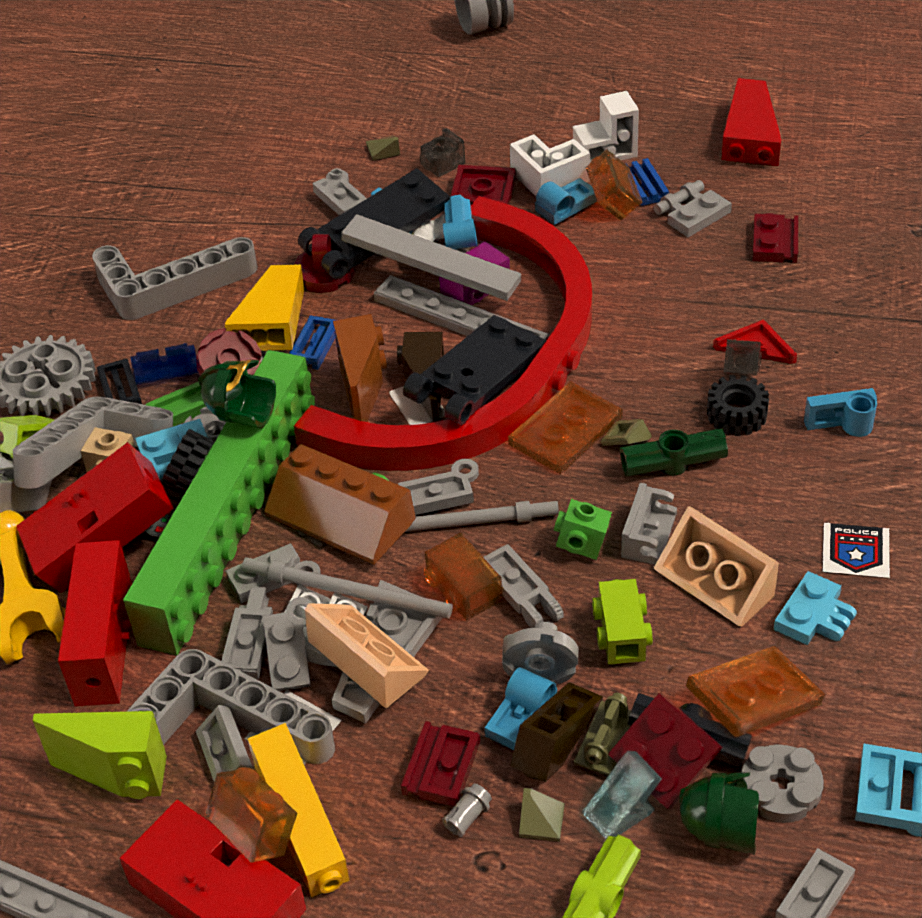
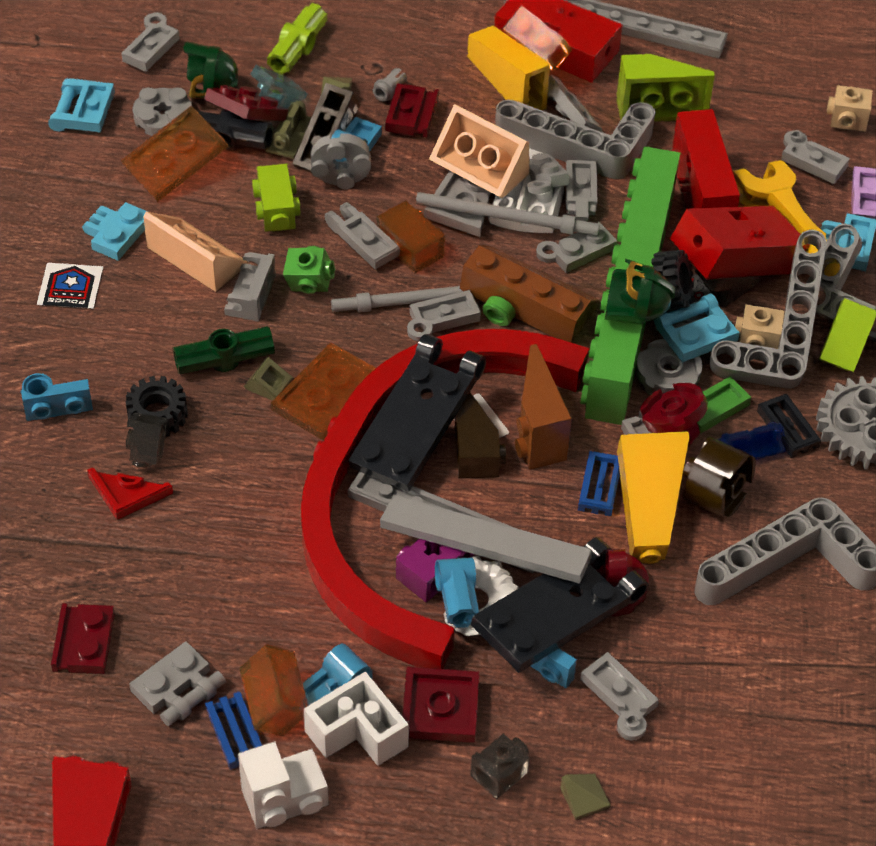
camera: 170 degrees right, 5 degrees up
none -> dark brown brick [682,437,756,517]

